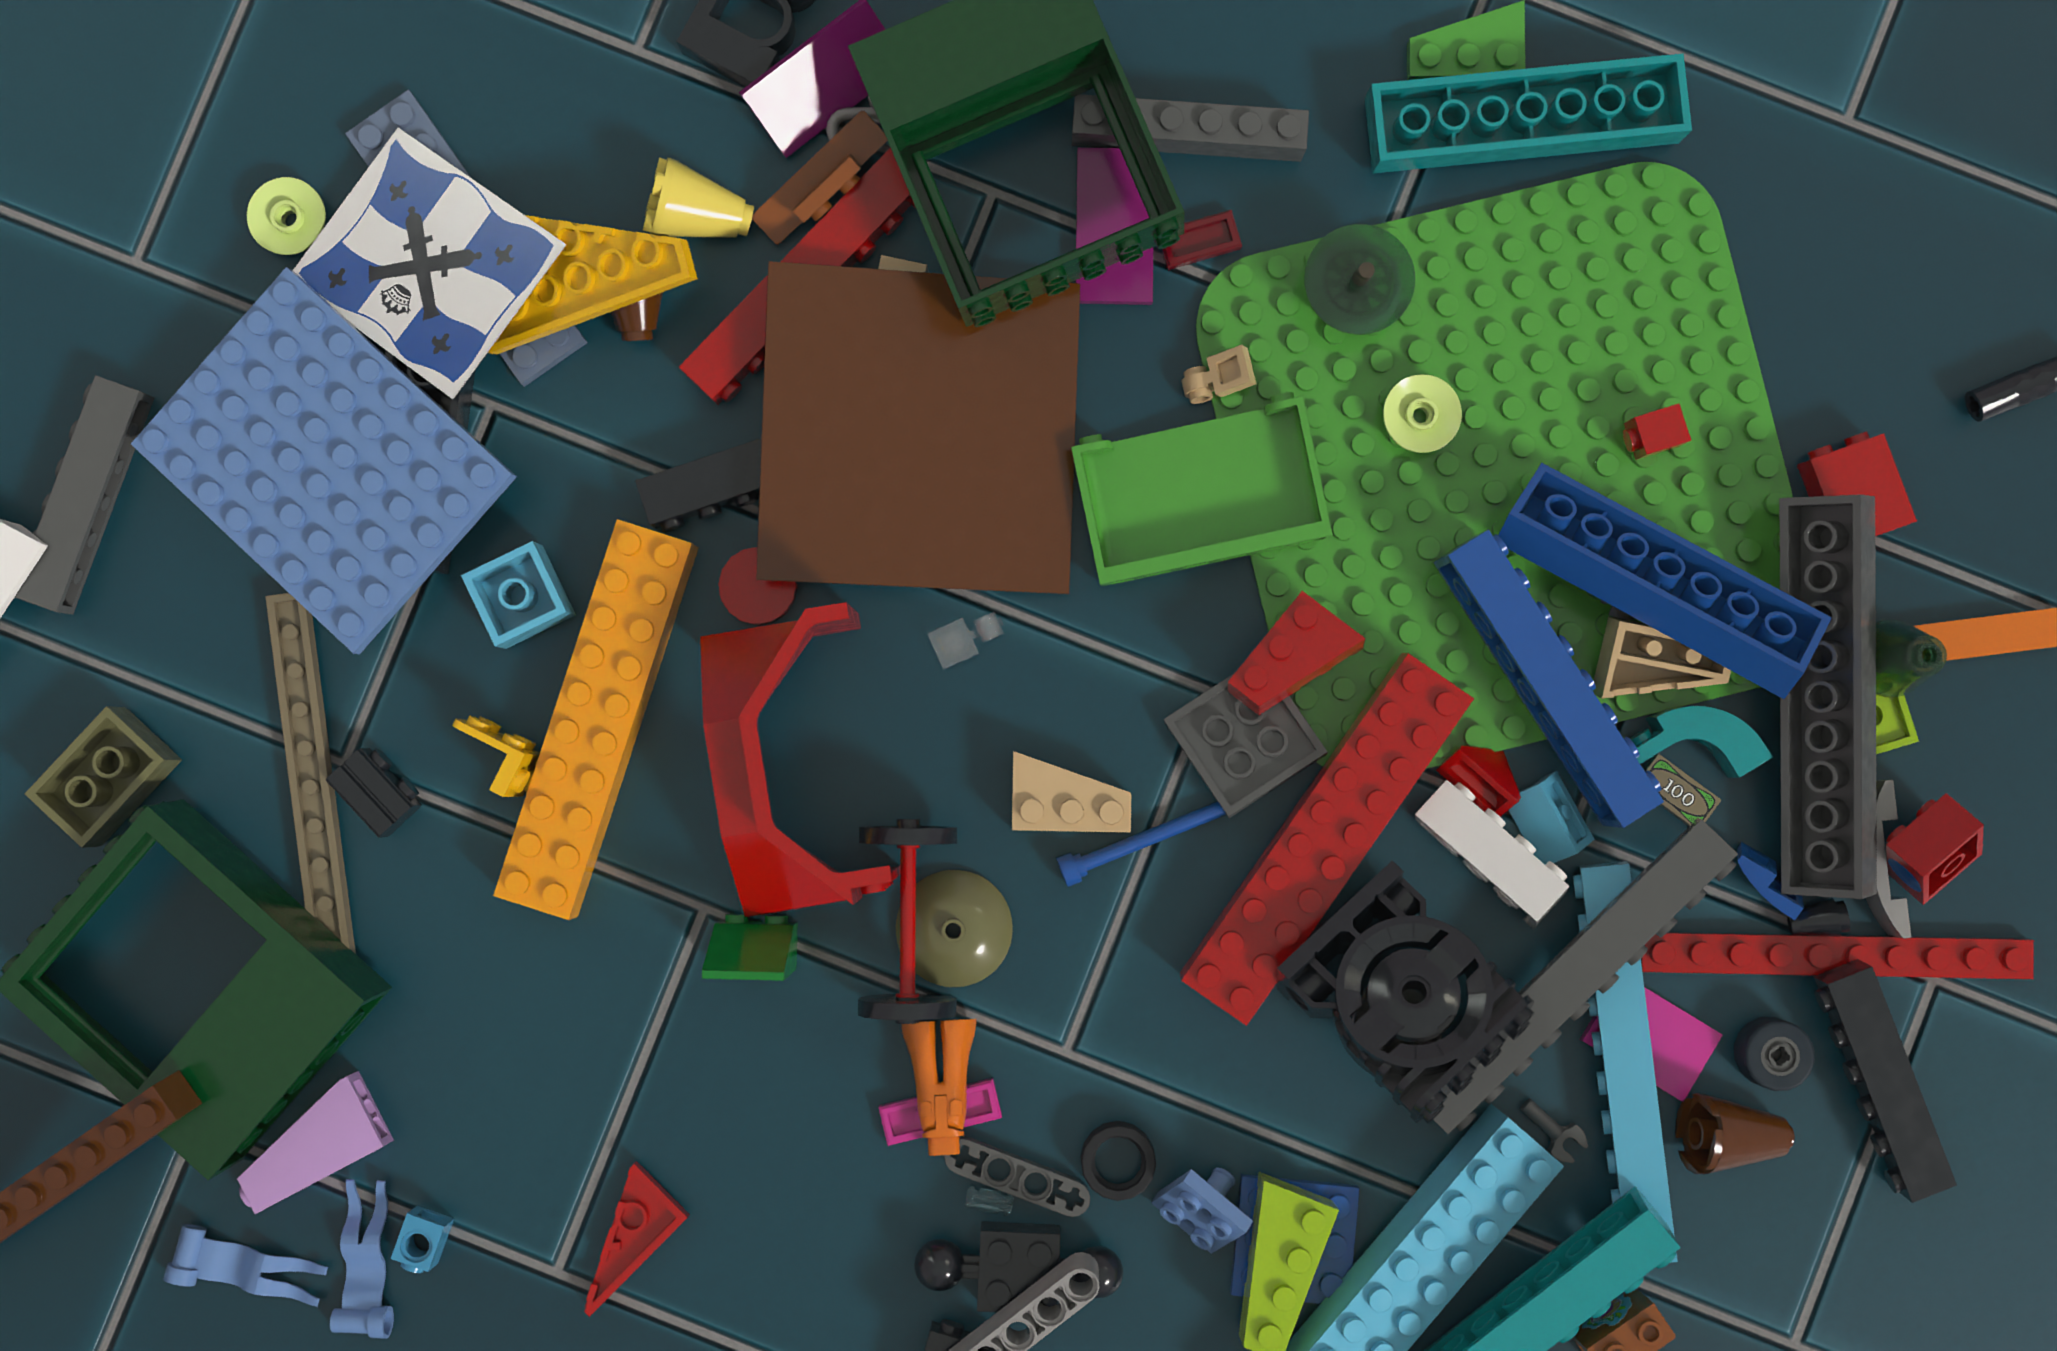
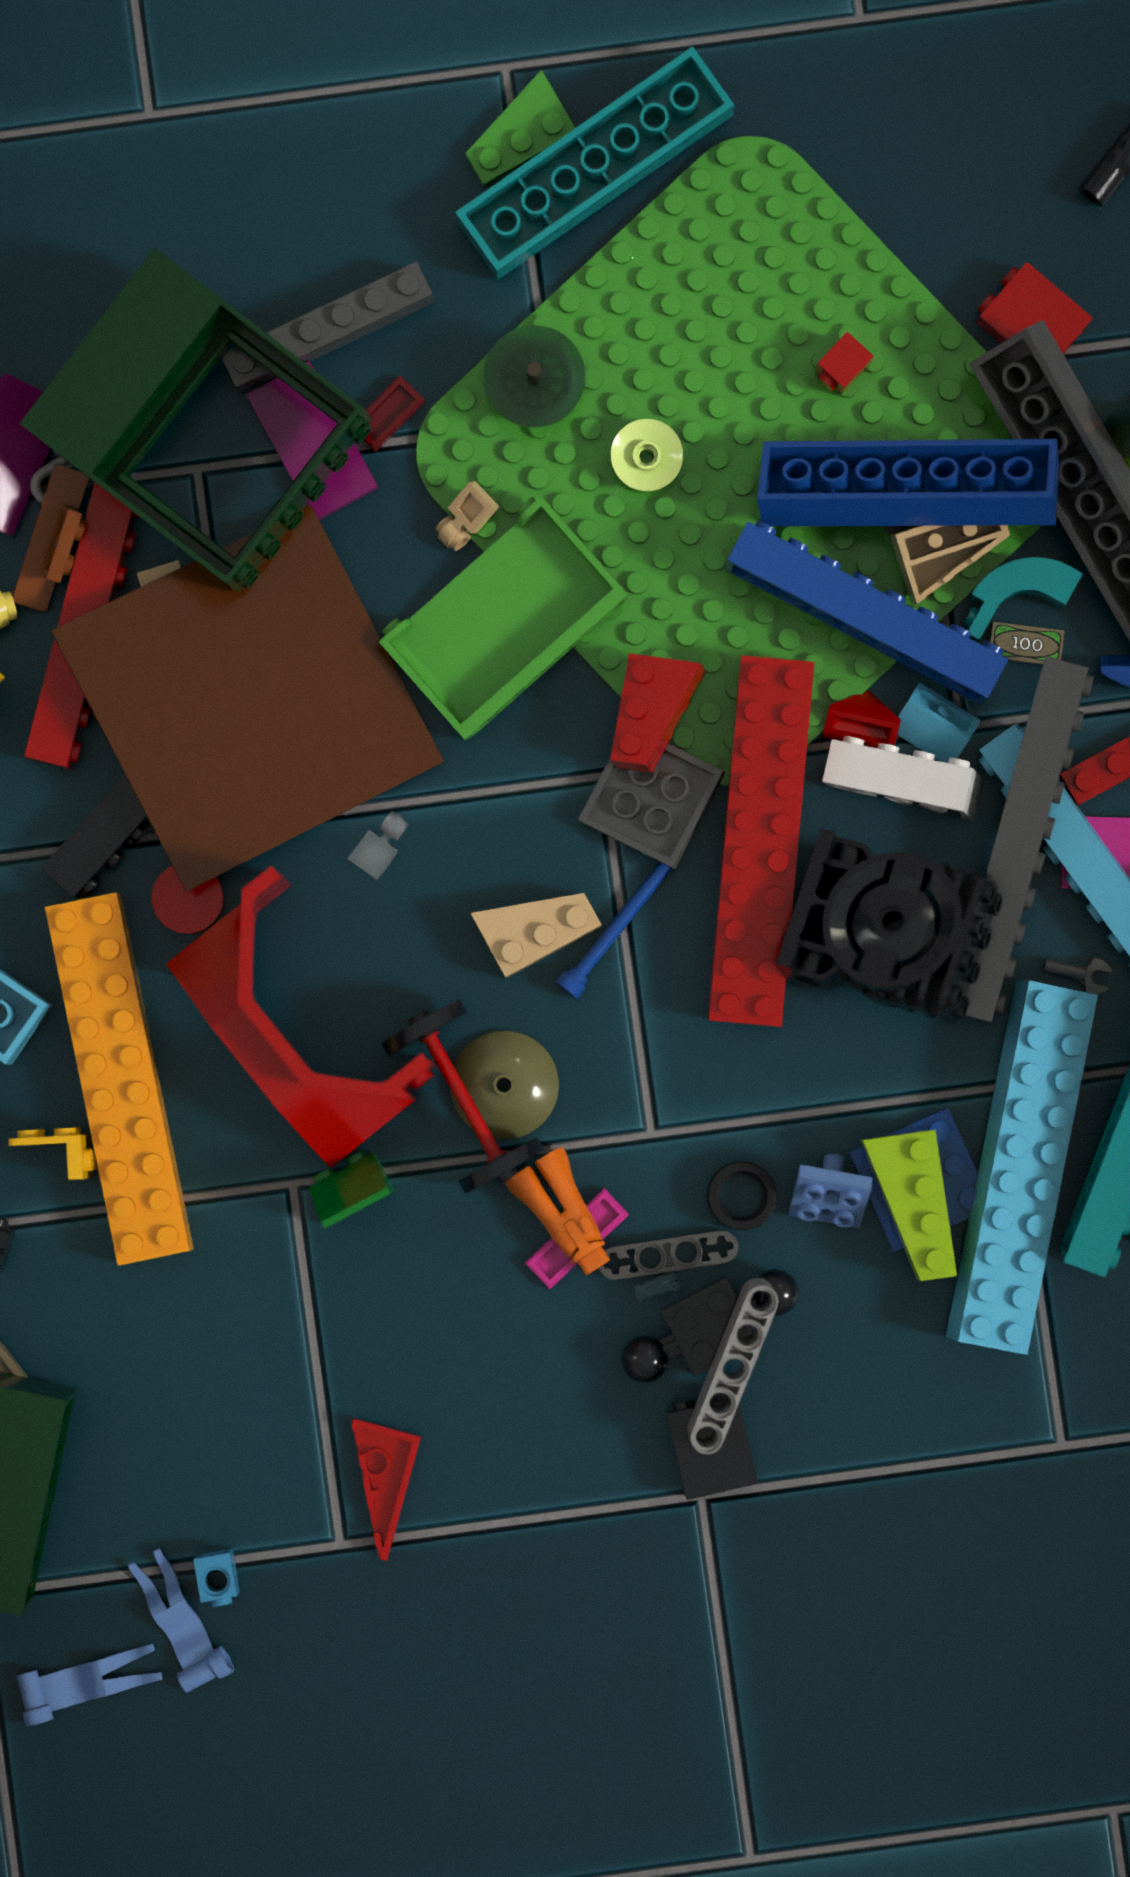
camera: 25 degrees left, 0 degrees up
lavender slope [237,1071,394,1214] -> none

